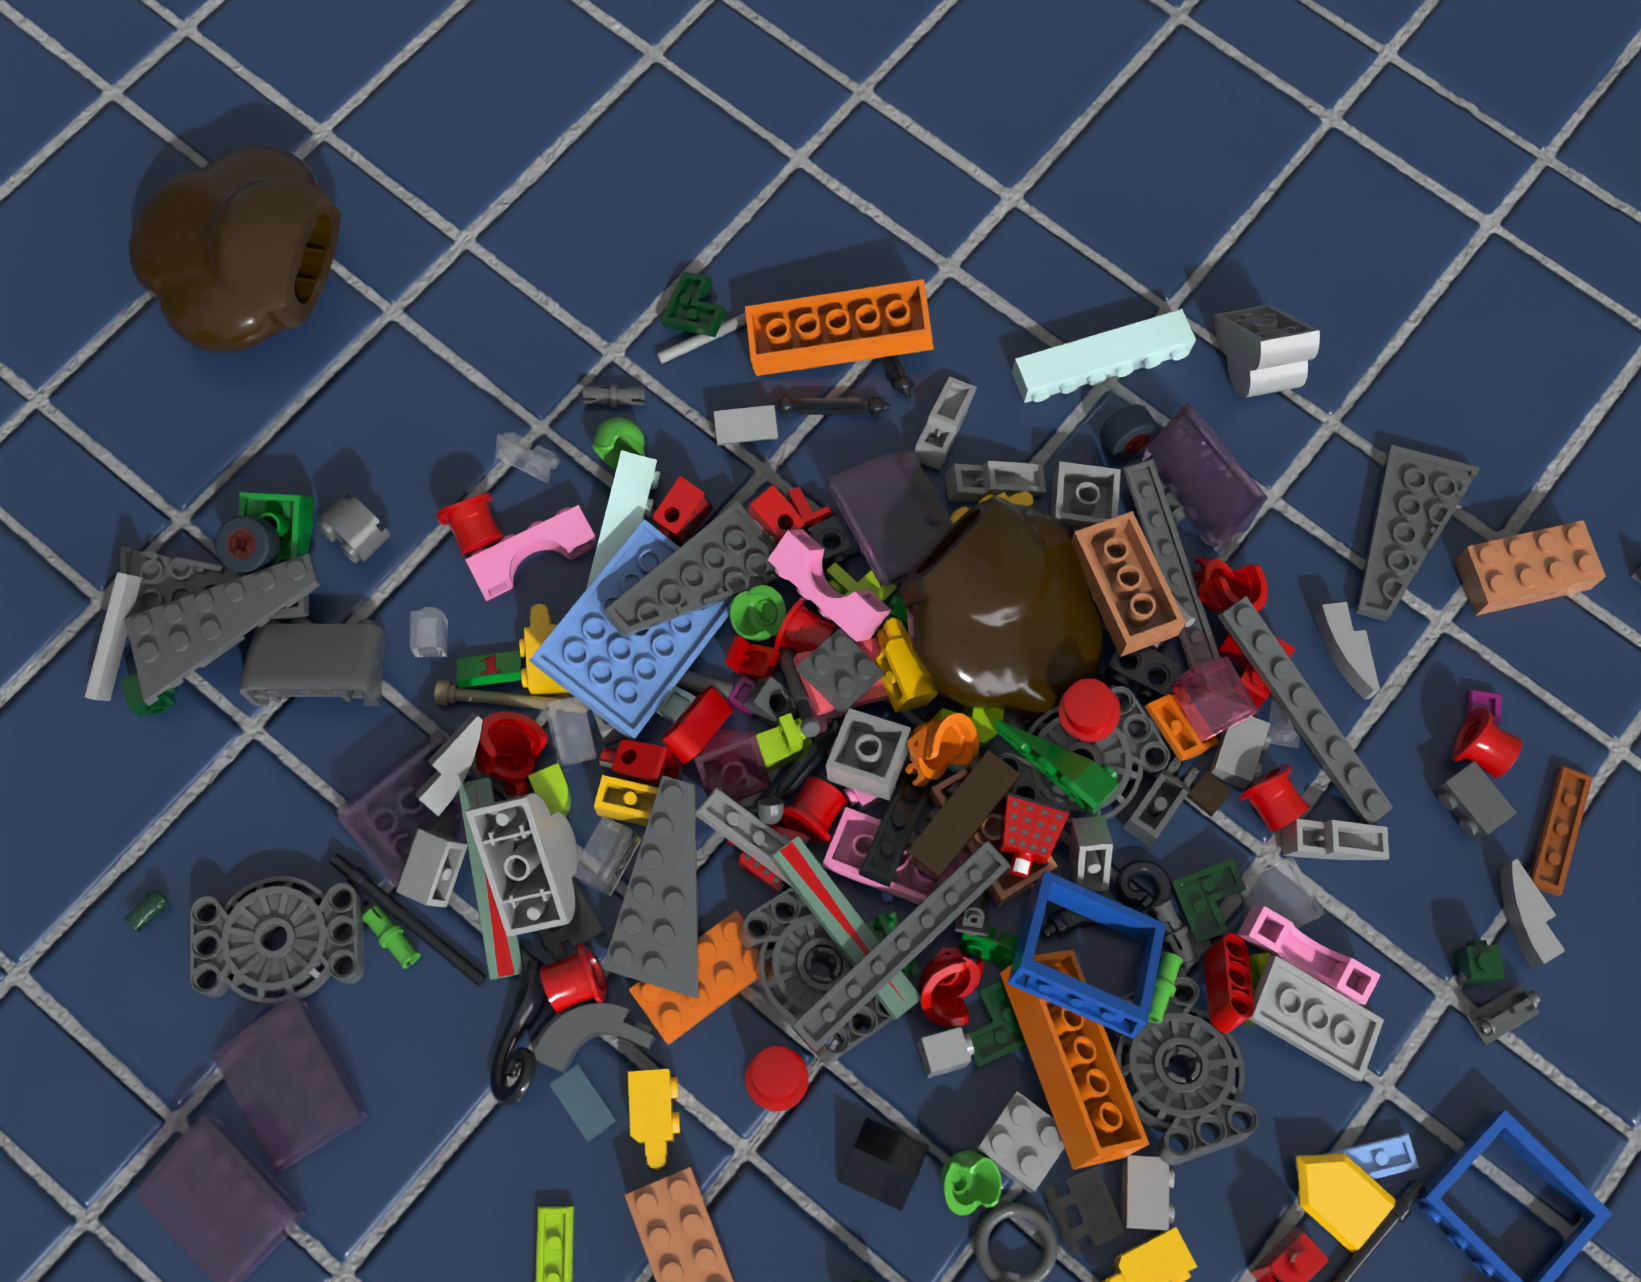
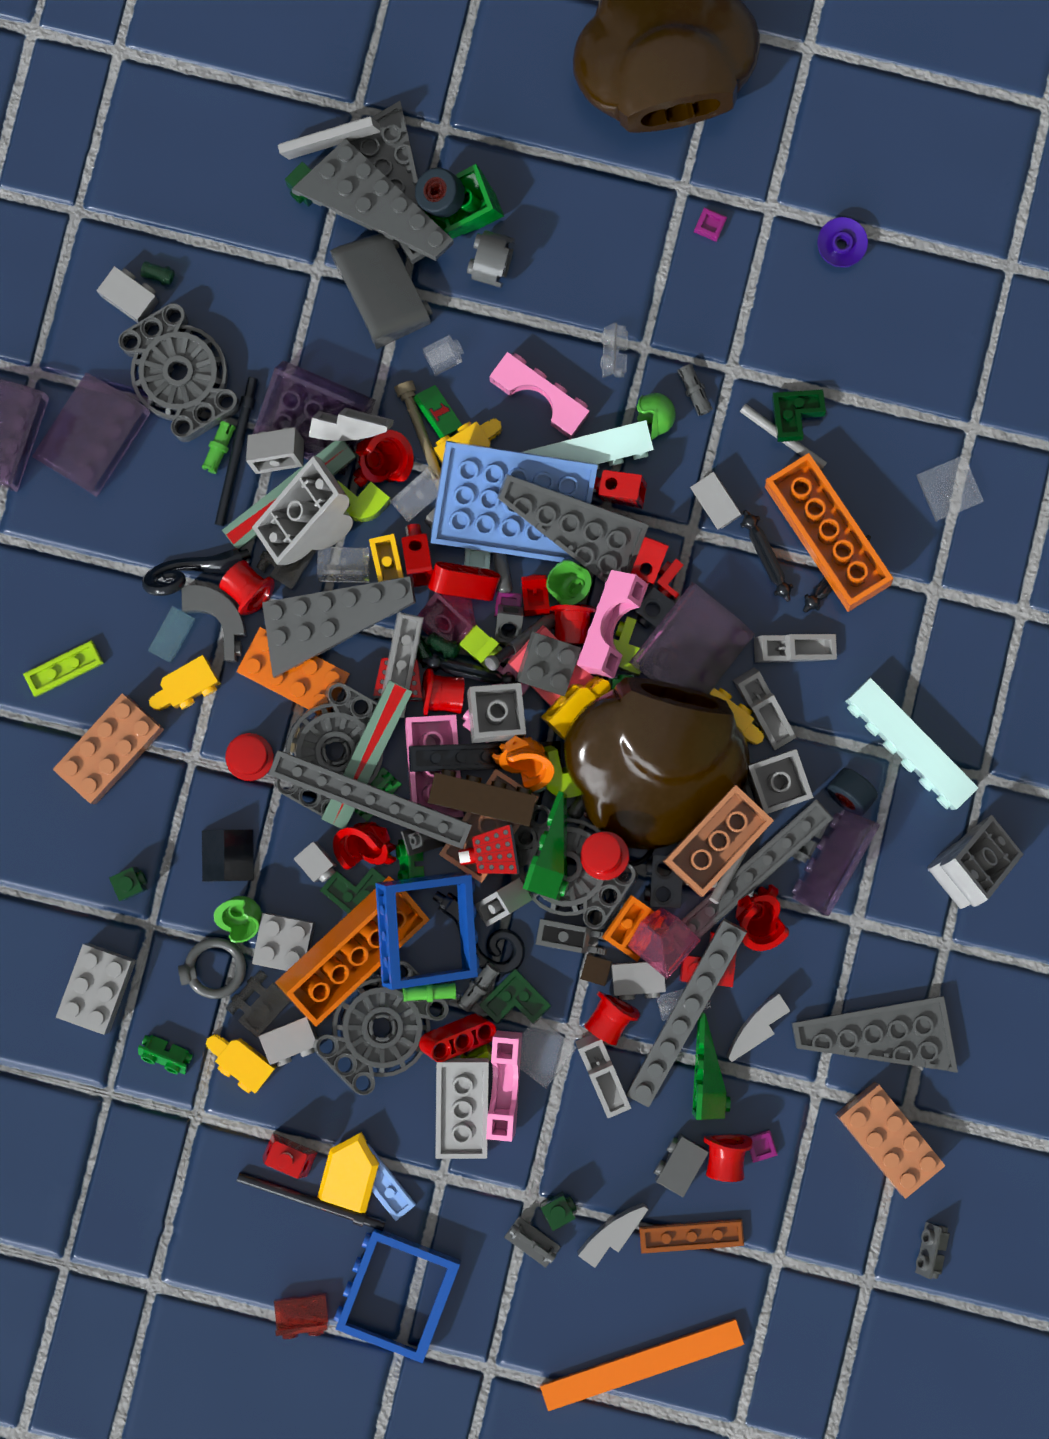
camera: 65 degrees right, 15 degrees up
red piece [436,492,504,557] -> none
dark grey hinge [757,798,784,825] -> none
none -> light grey brick [96,266,159,323]
none -> clear green pin [426,632,460,660]
none -> green wedge [692,1011,731,1120]
none -> magenta tile [694,207,727,242]
none -> dark purple dish [817,217,868,267]
none -> clear tile [916,455,984,522]

